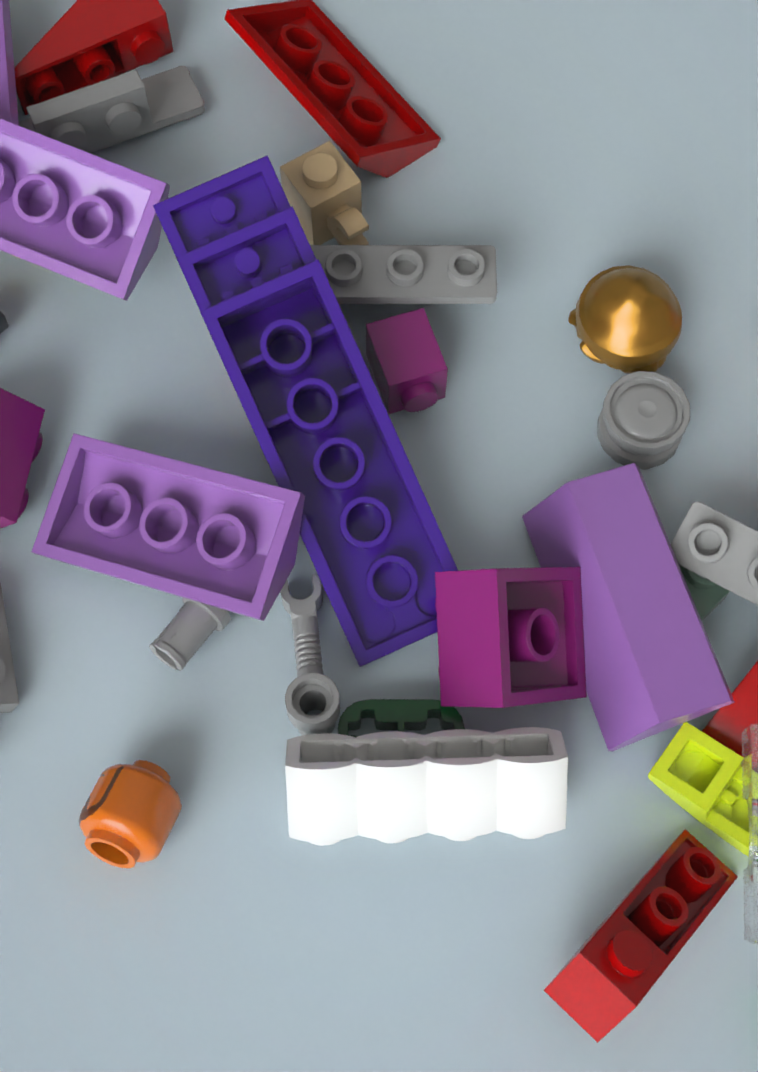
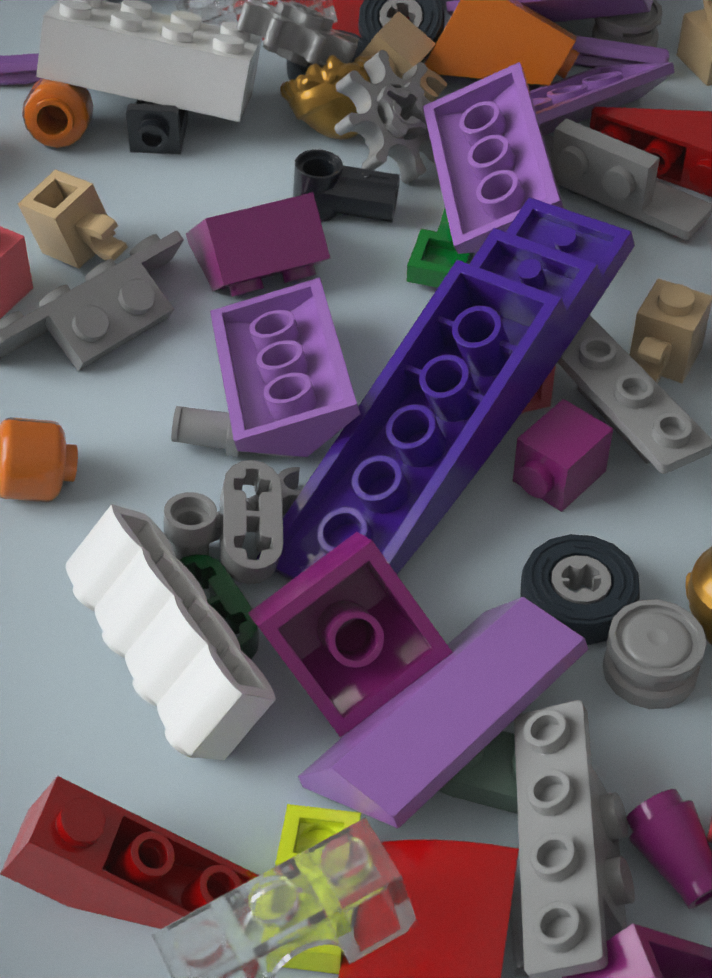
camera: 60 degrees right, 20 degrees down
none -> light grey beam [220,460,283,584]
none -> green plate [407,209,474,288]
none -> black bush [520,534,640,645]

